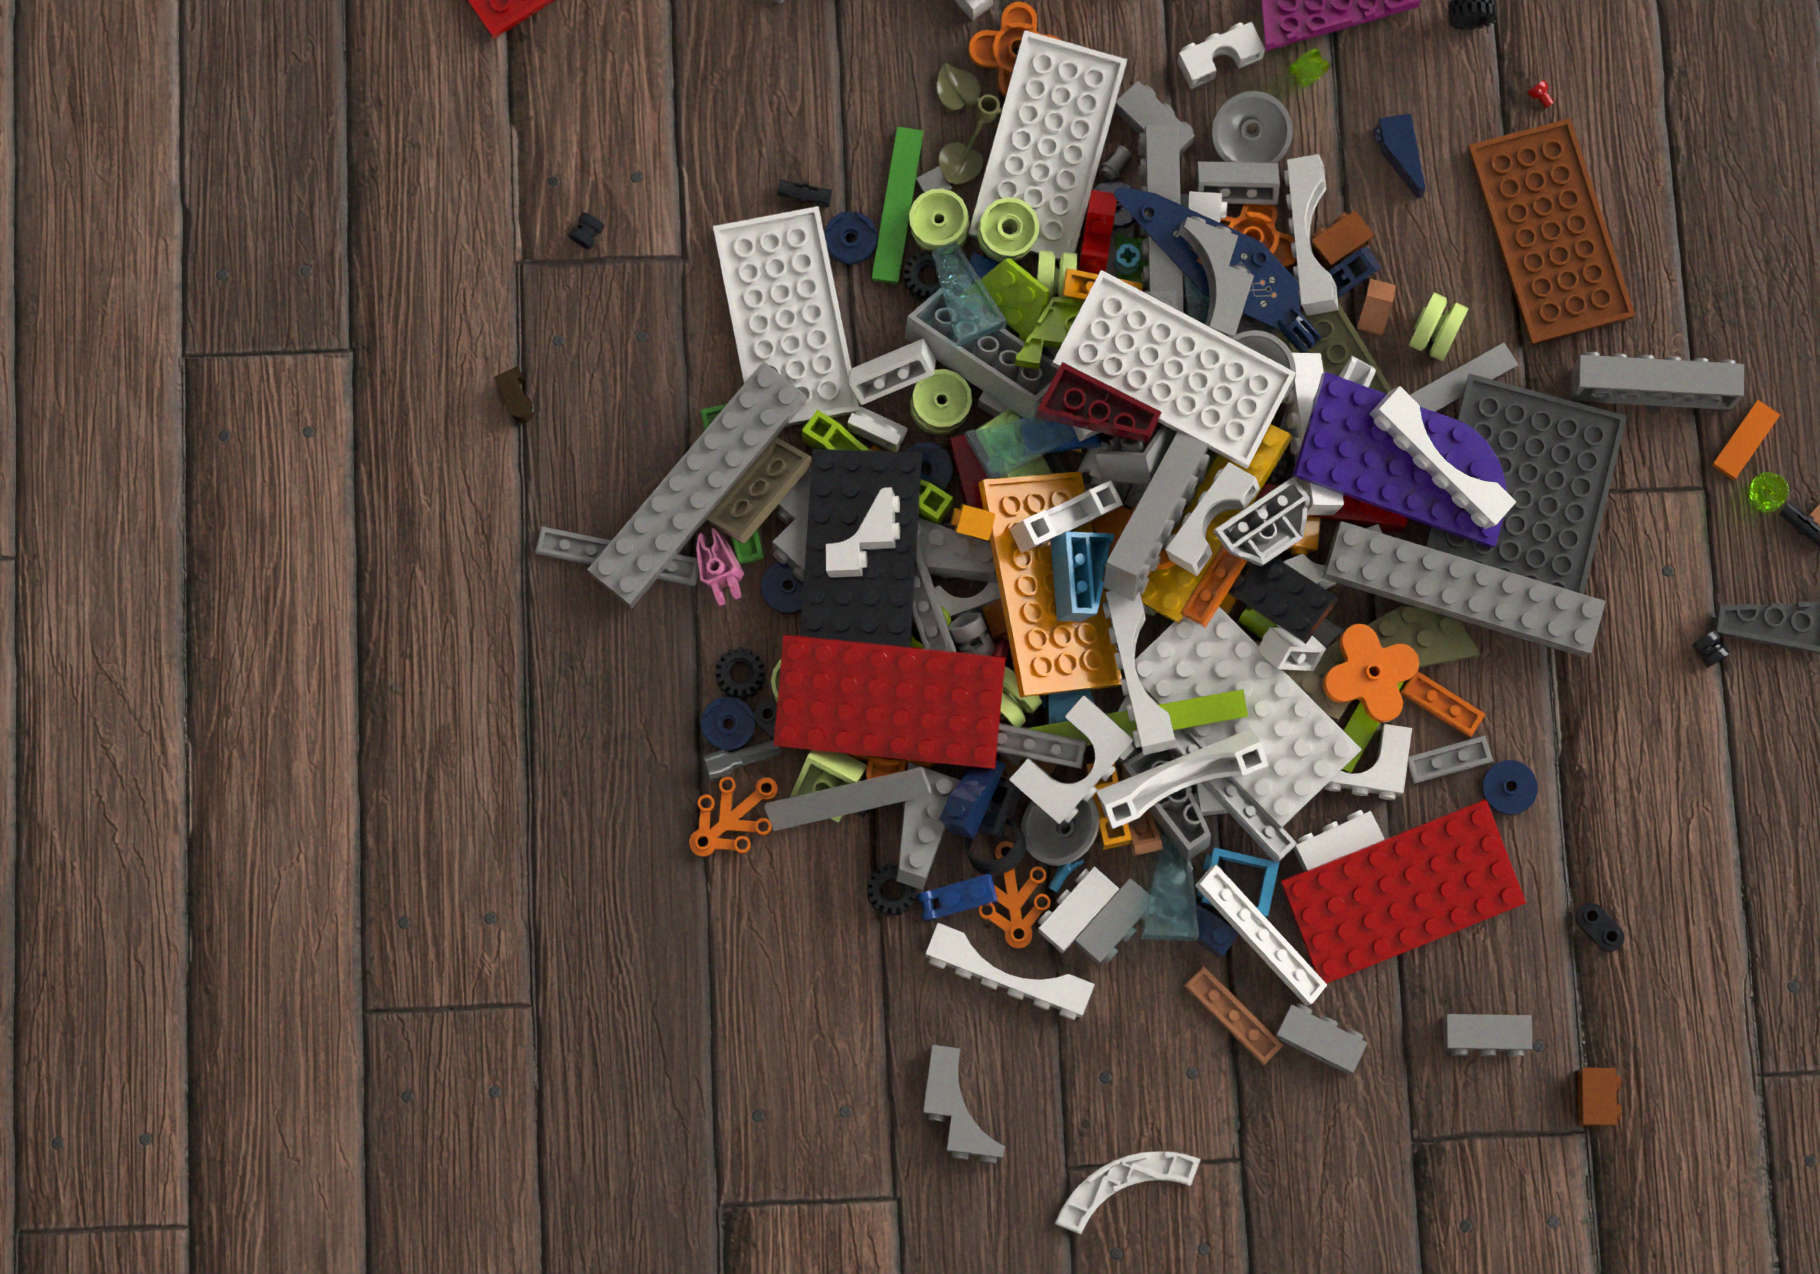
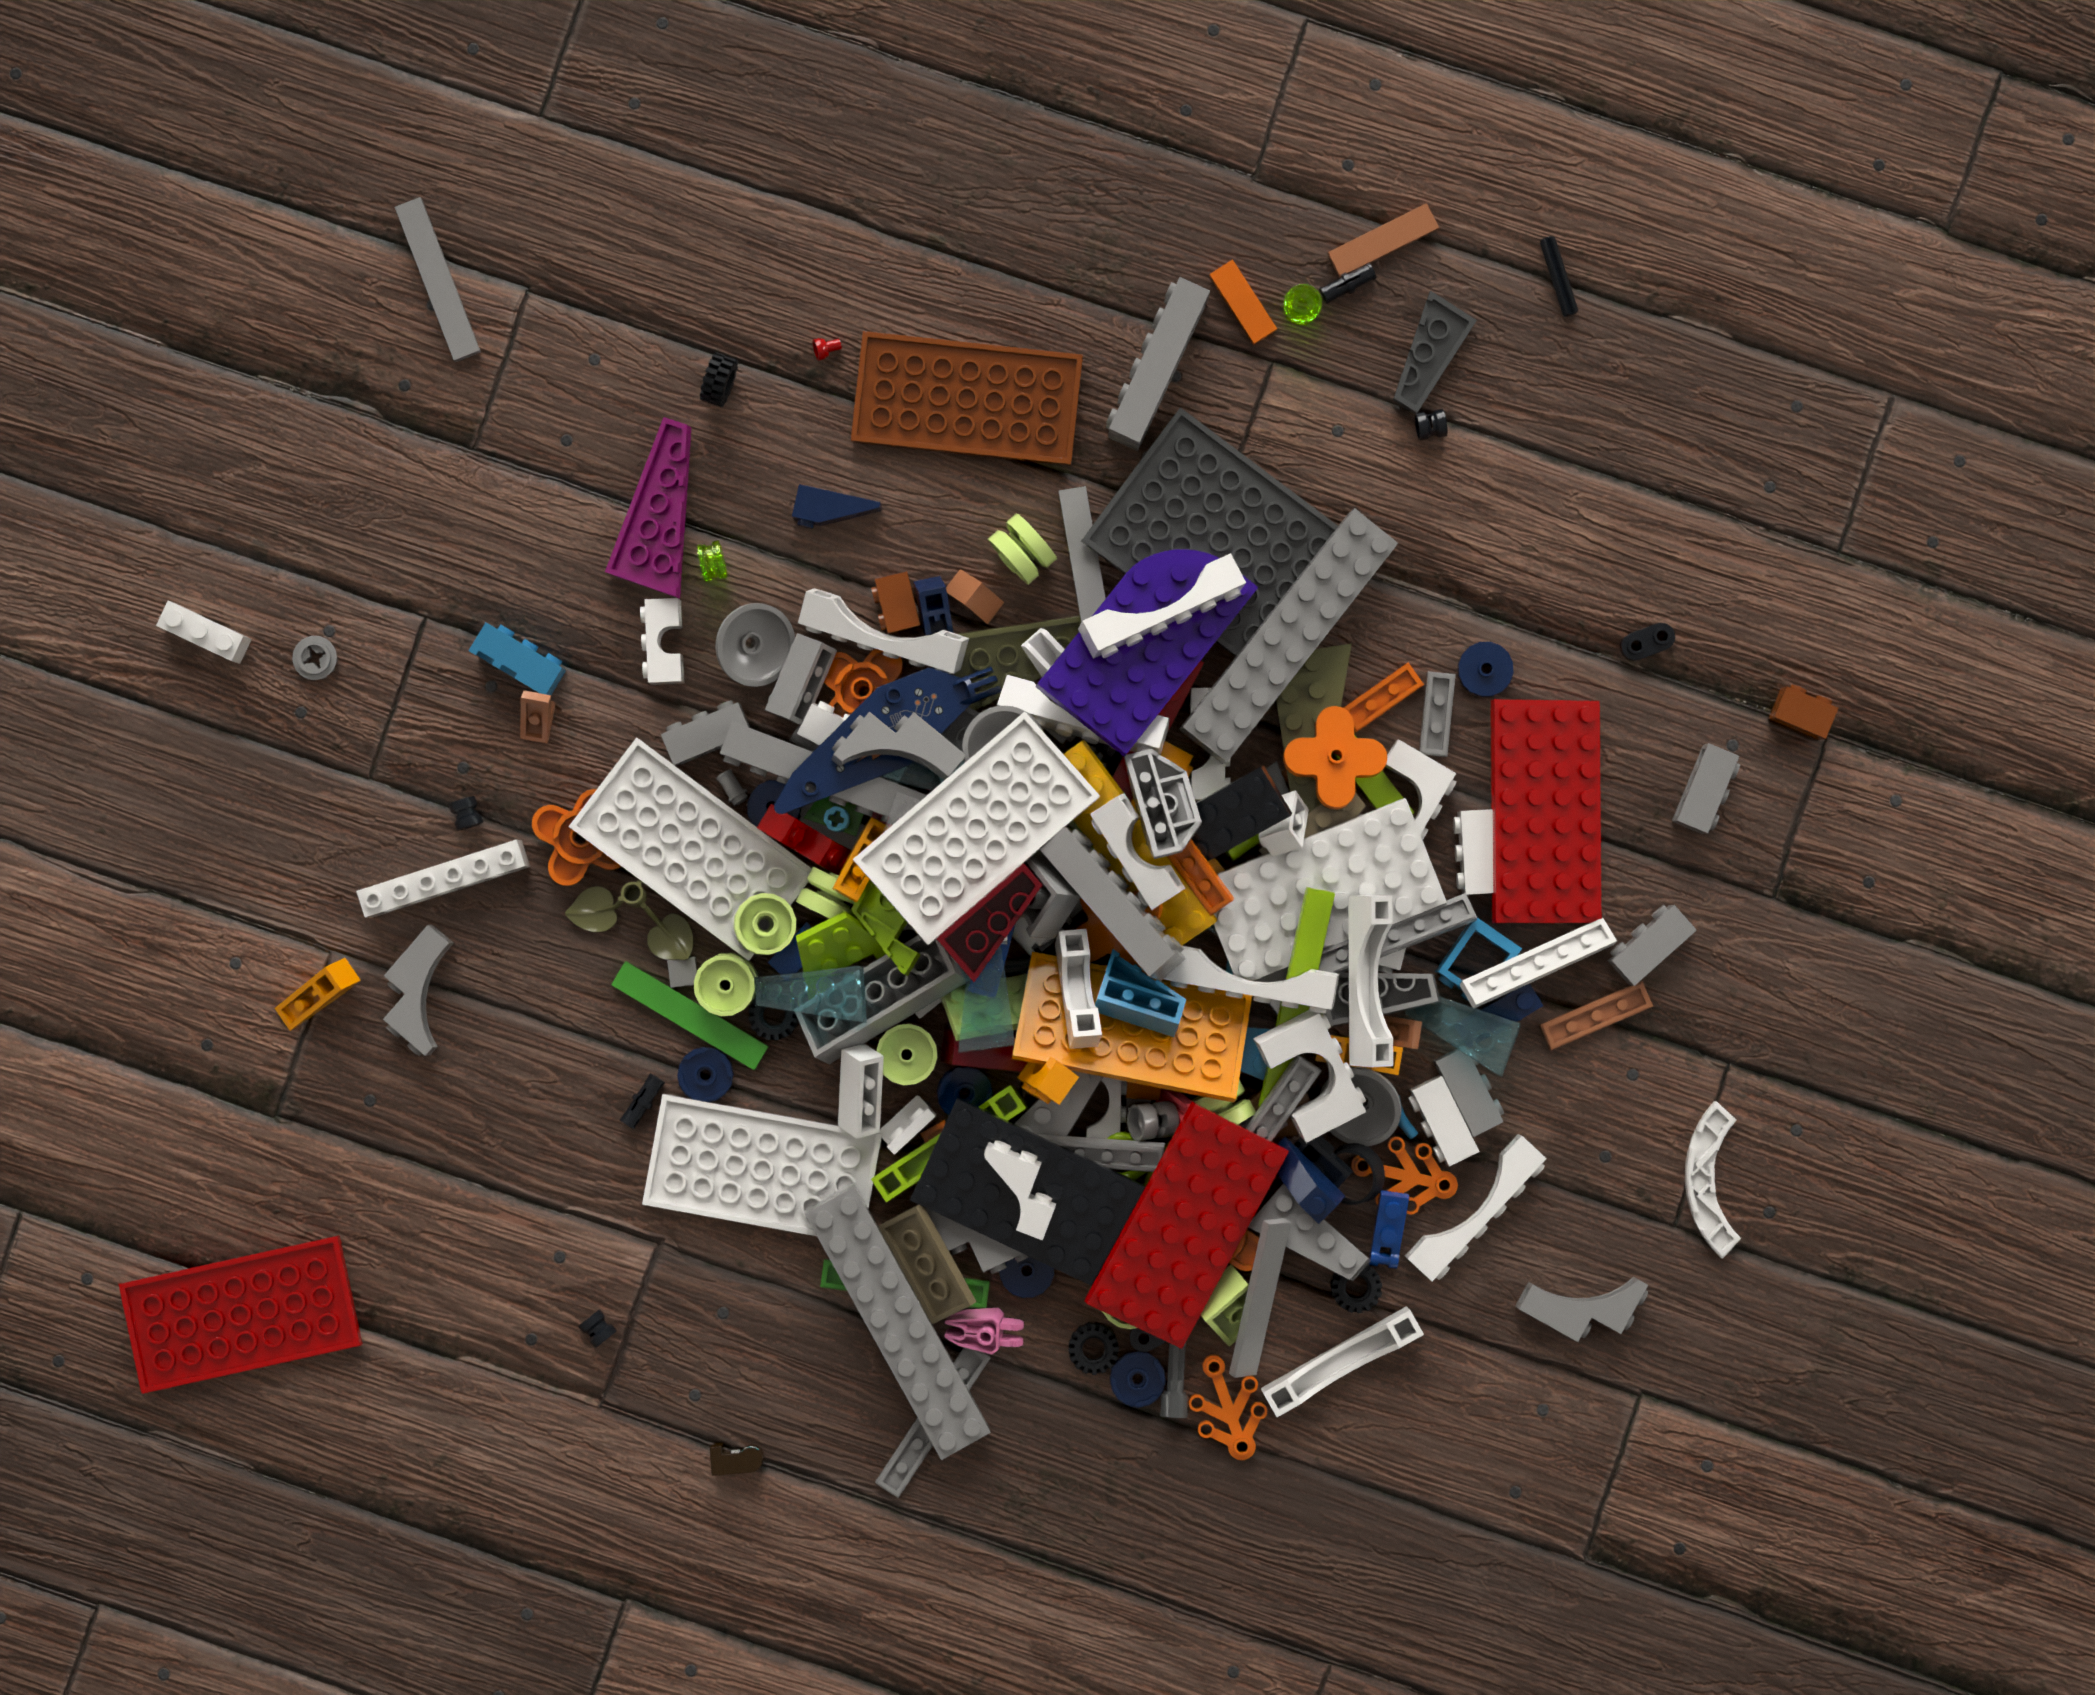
camera: 65 degrees left, 10 degrees up
none -> white arch [1261,1306,1424,1417]

